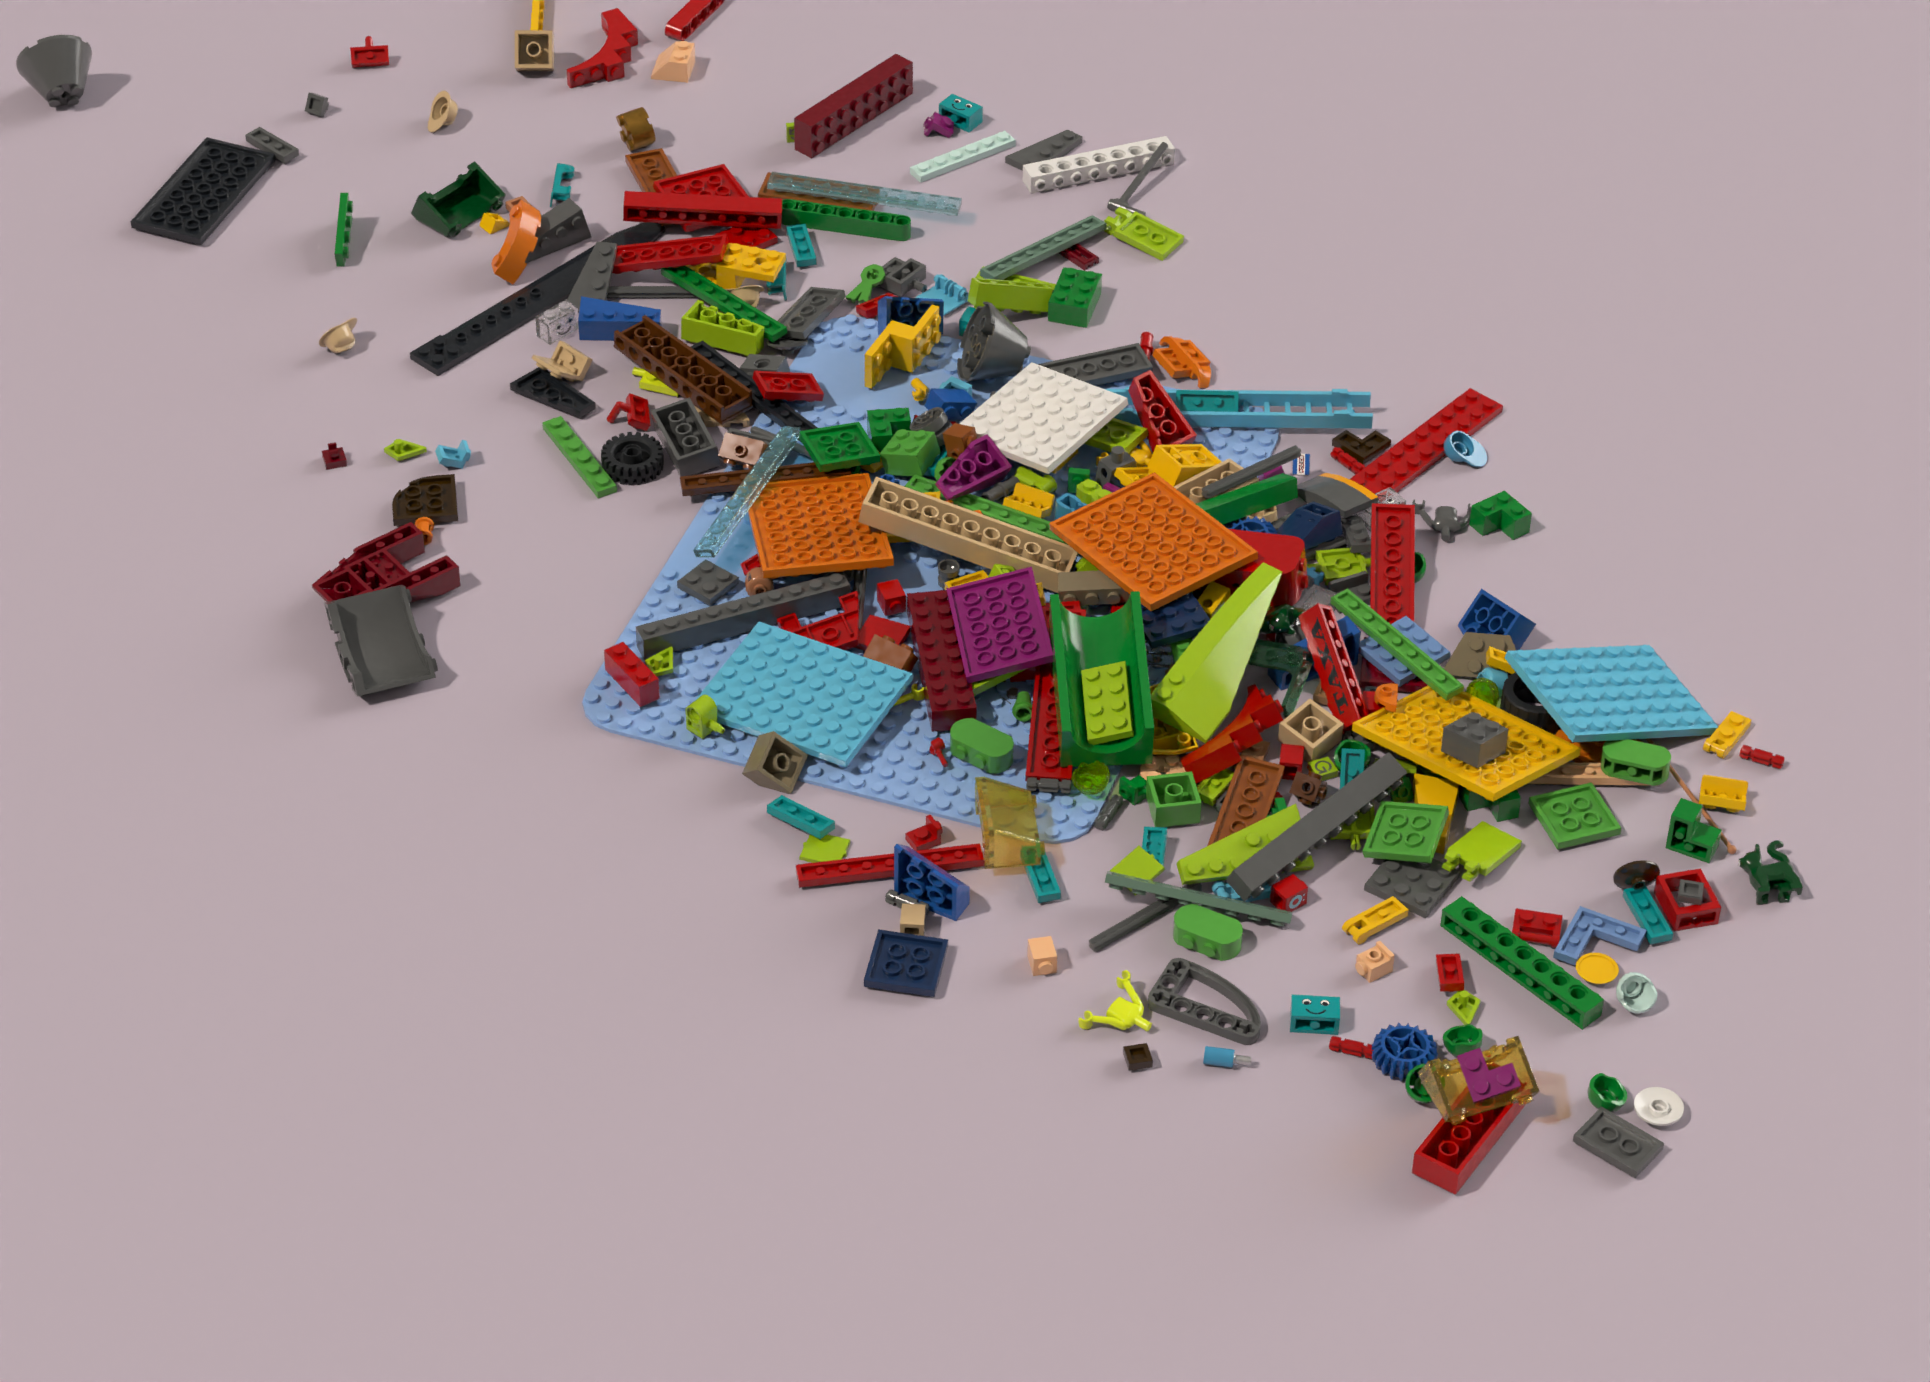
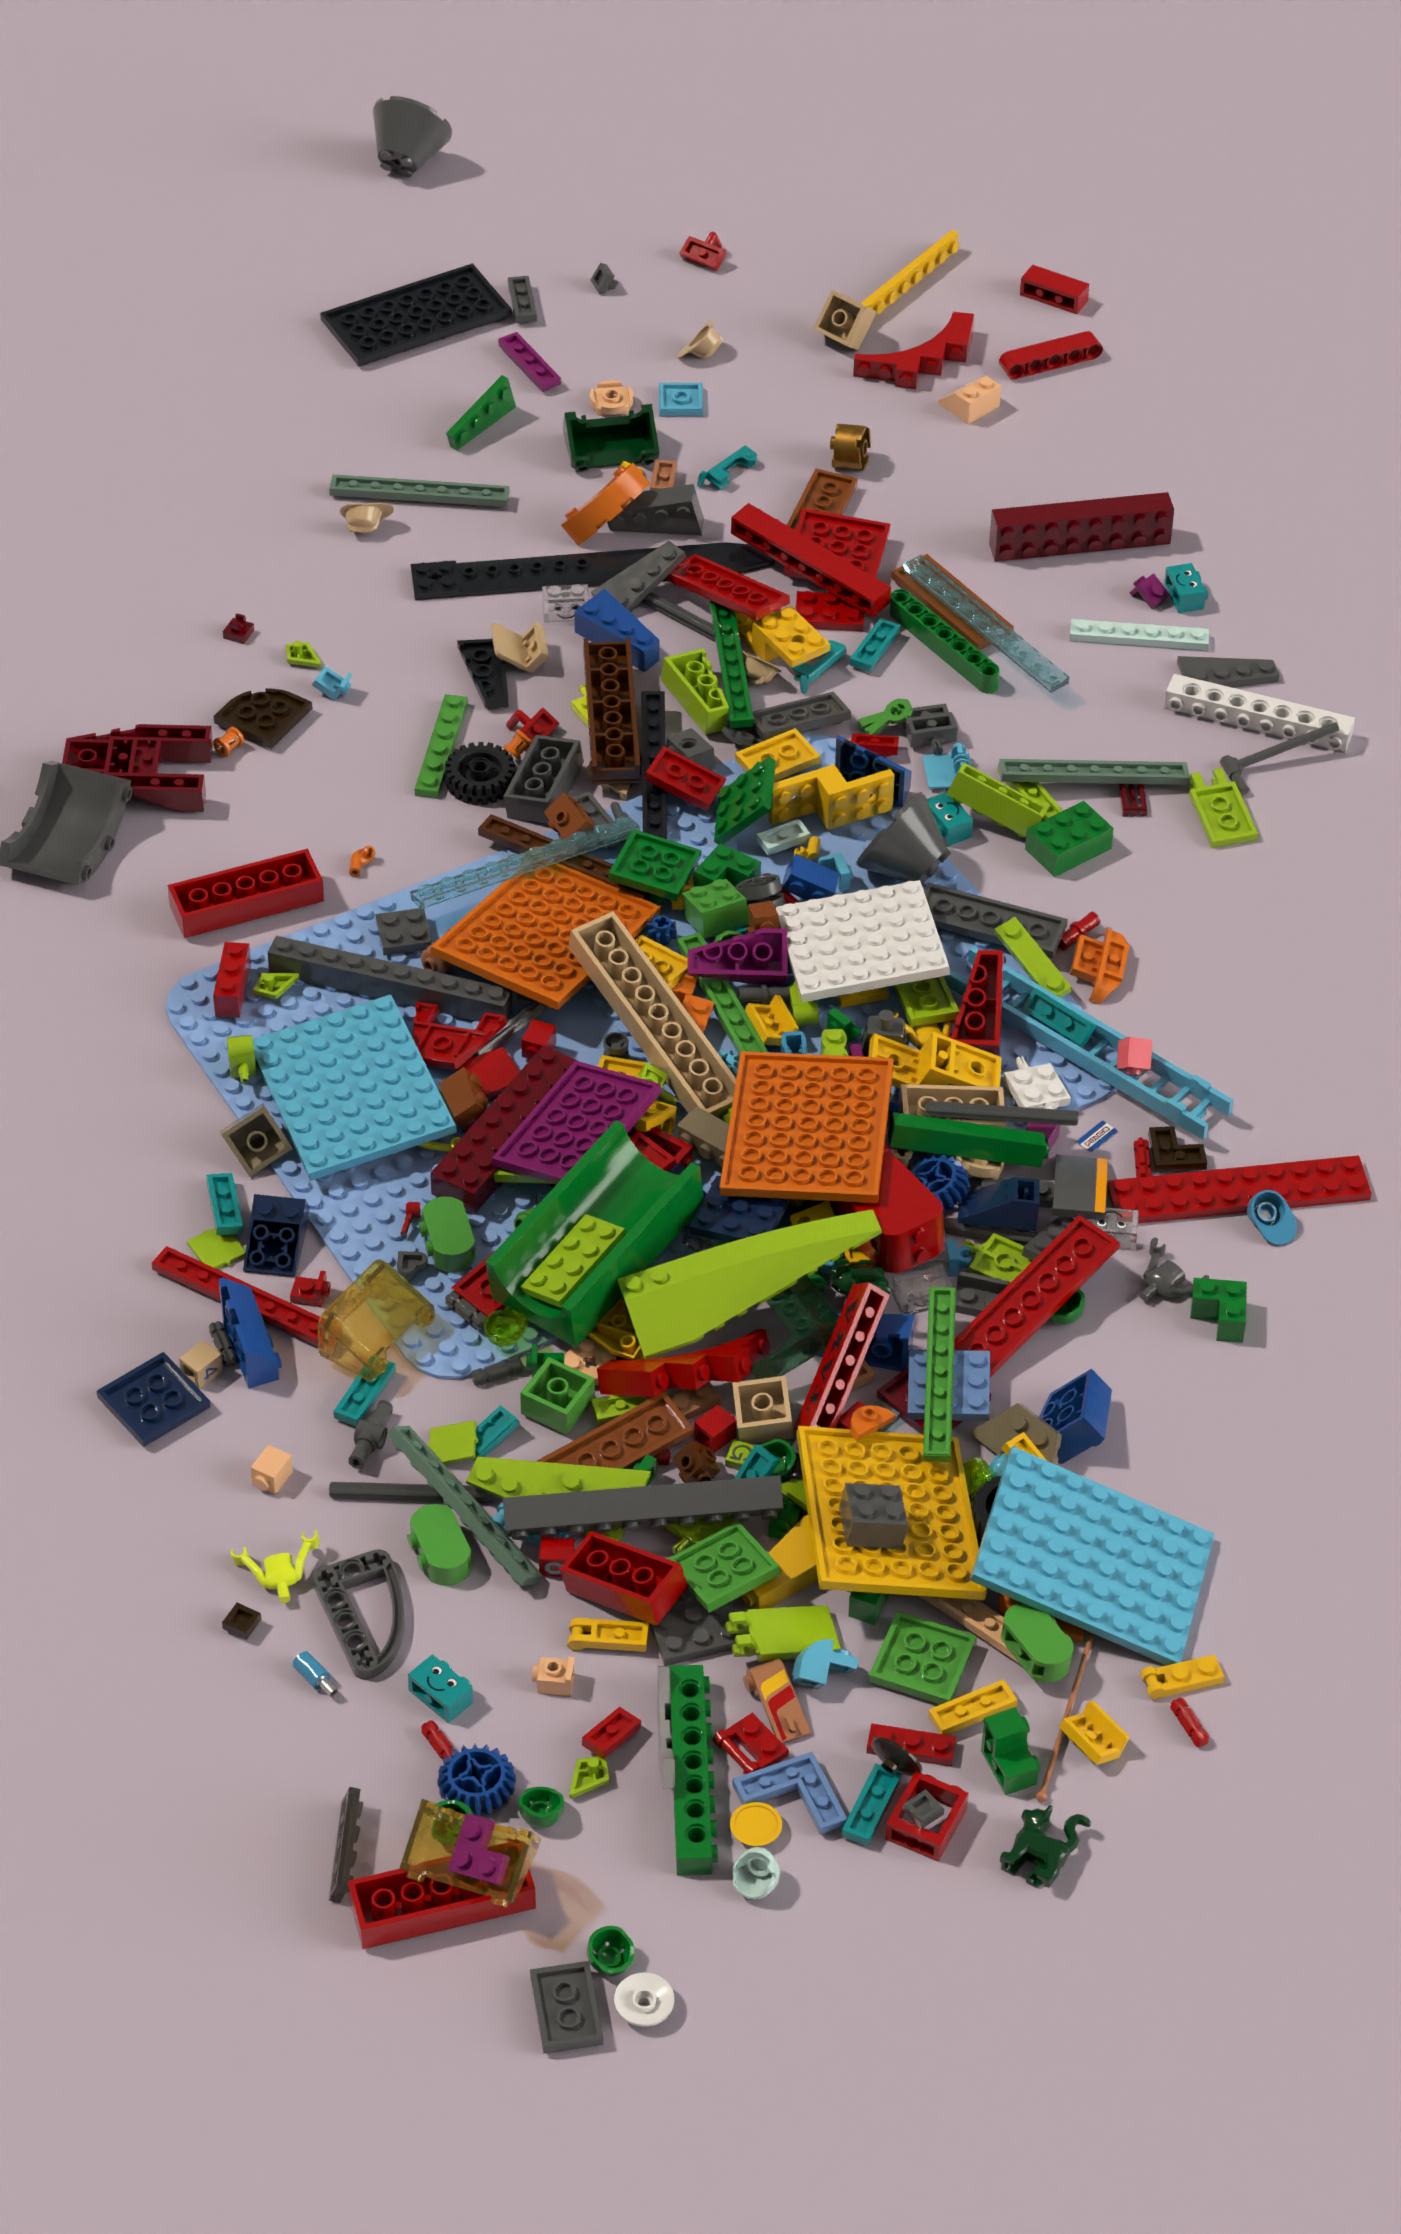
camera: 40 degrees right, 5 degrees up
none -> red brick [167,848,325,938]
none -> dark blue slope [243,1194,310,1276]
none -> sand green plate [329,474,510,507]
none -> clear smoke plate [329,1786,363,1903]
none -> orange arm [349,846,375,877]
none -> dark grey pin [349,1400,393,1469]
none -> dark grey tile [397,1251,428,1281]
none -> magenta plate [498,332,561,392]
none -> orange bush [503,729,532,760]
none -> red brick [559,1531,688,1626]
none -> light nougat plate [590,381,633,416]
none -> light grey tile [657,1666,675,1788]
none -> medium azure tile [659,383,703,416]
none -> green plate [714,756,776,845]
none -> yellow plate [735,728,821,782]
none -> nougat door [743,1659,811,1743]
none -> light aqua plate [756,819,811,856]
none -> medium azure brick [791,1639,859,1689]
none -> red plate [866,1723,956,1767]
none -> yellow plate [928,1679,1018,1735]
none -> lime plate [995,917,1072,998]
none -> white plate [1003,1056,1071,1109]
none -> coral brick [1117,1037,1152,1076]

